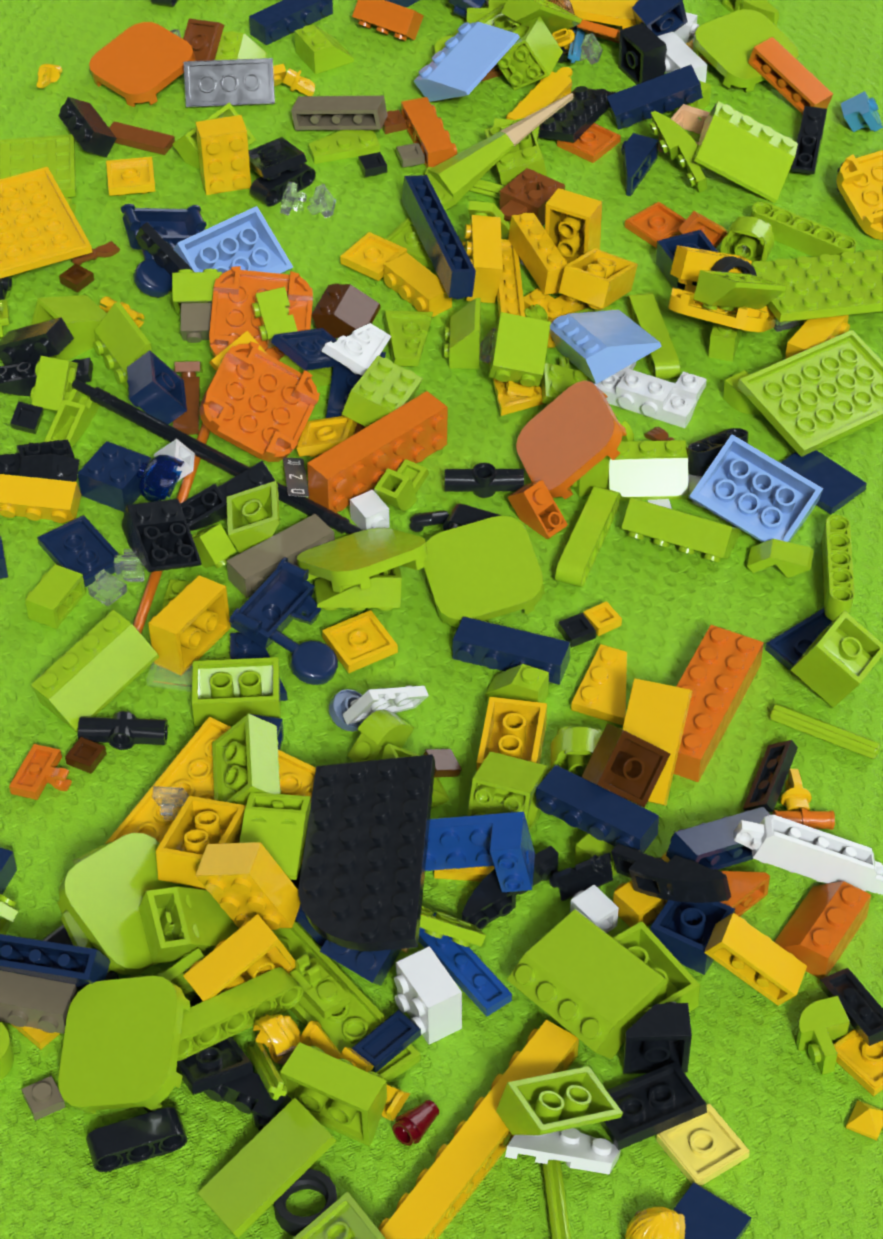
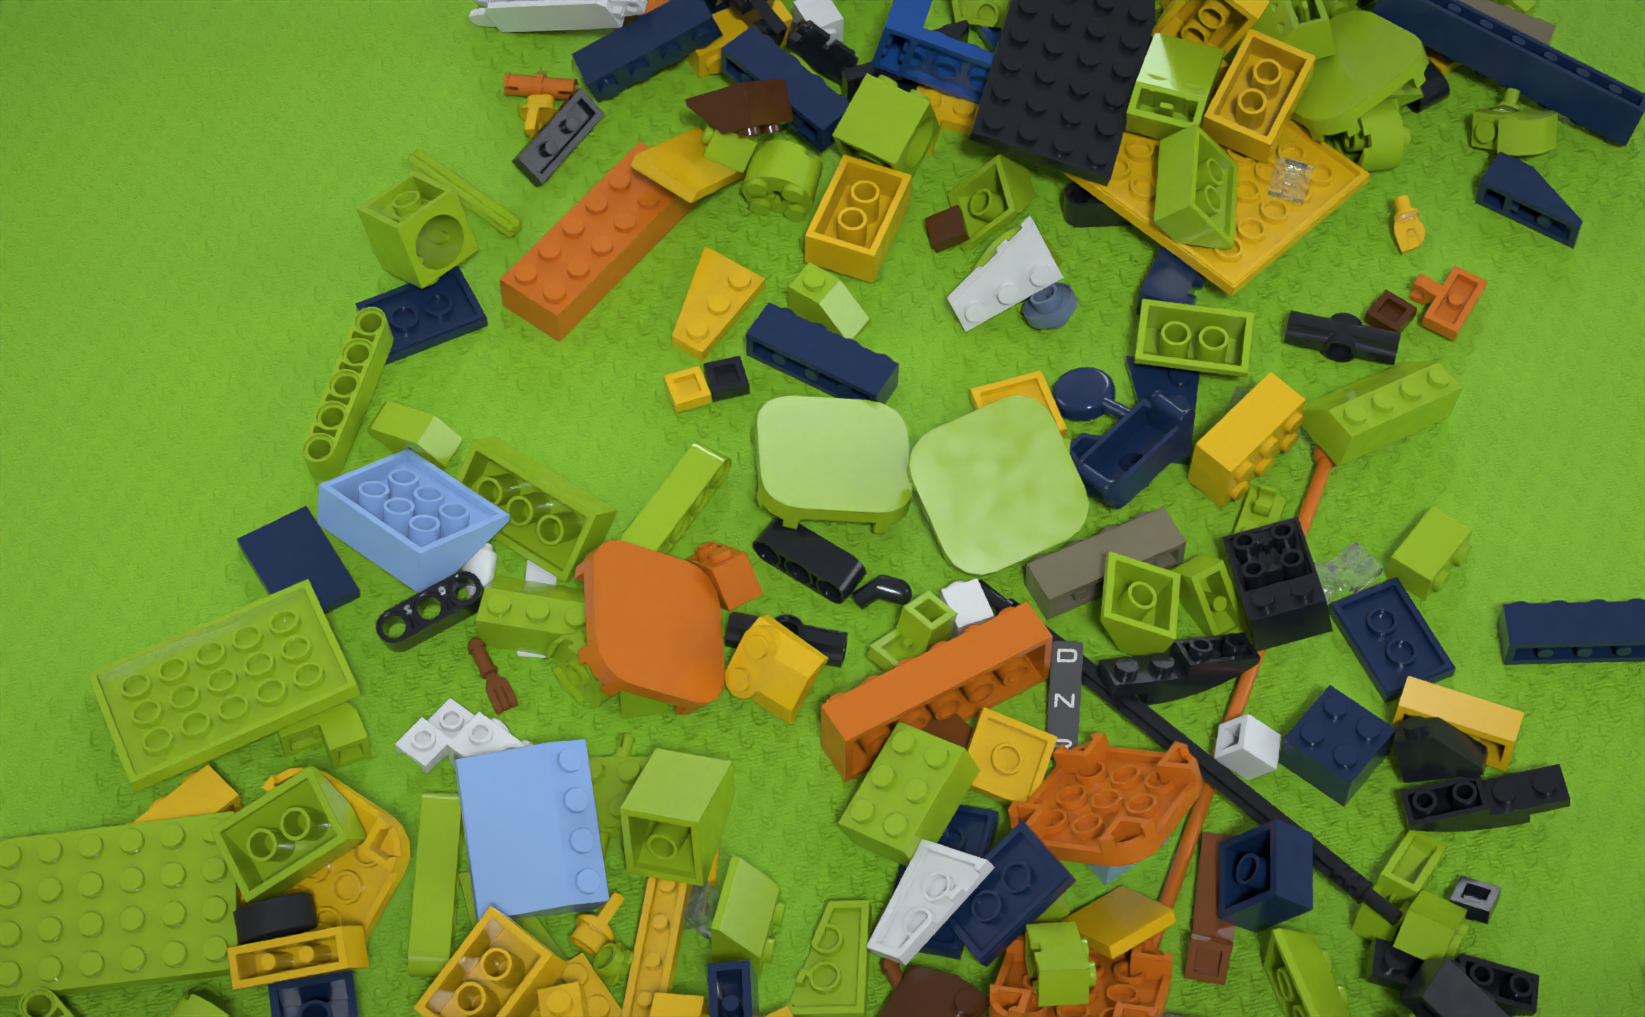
camera: 170 degrees left, 10 degrees up
clear blue cylinder [136,455,185,502] -> none
none -> yellow slope [725,614,829,725]
none -> yellow piece [1393,195,1425,255]

